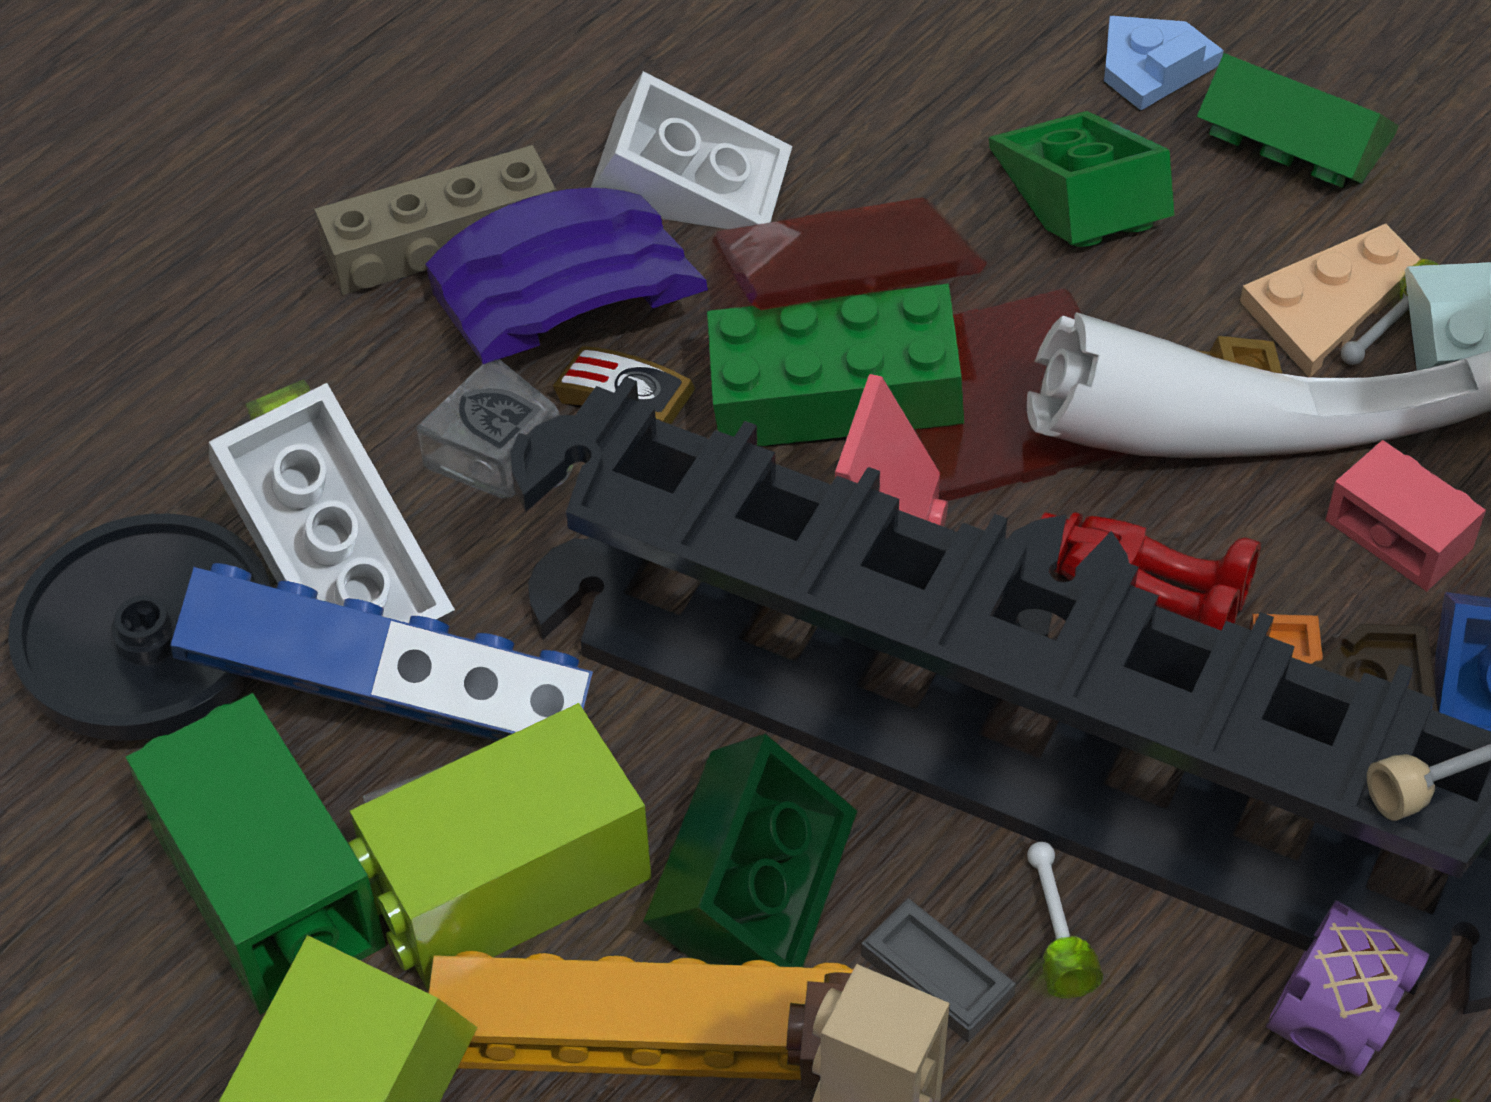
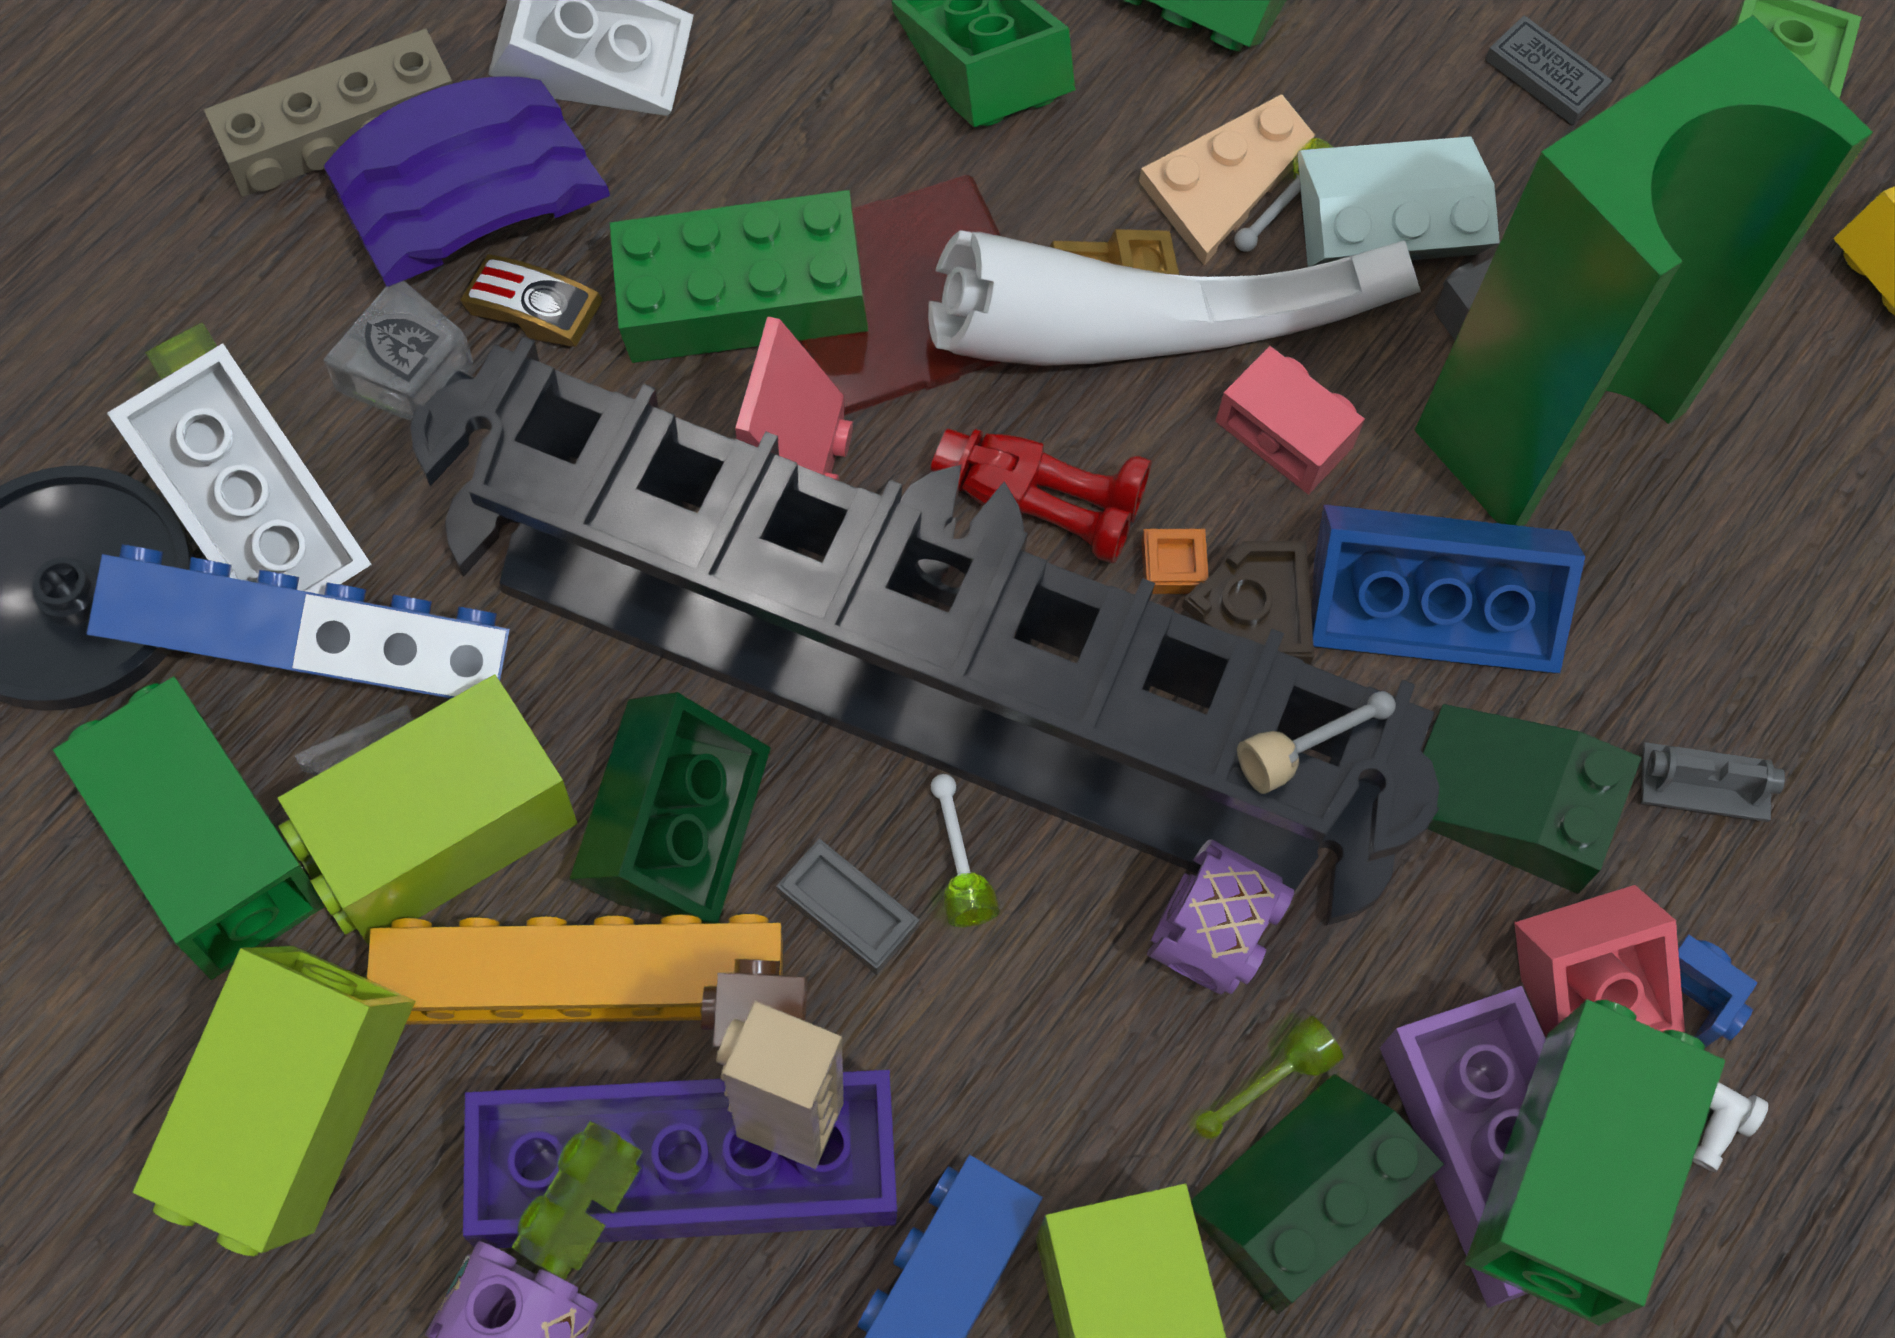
camera: 10 degrees left, 15 degrees up
clear red piece [712,197,987,310] -> none

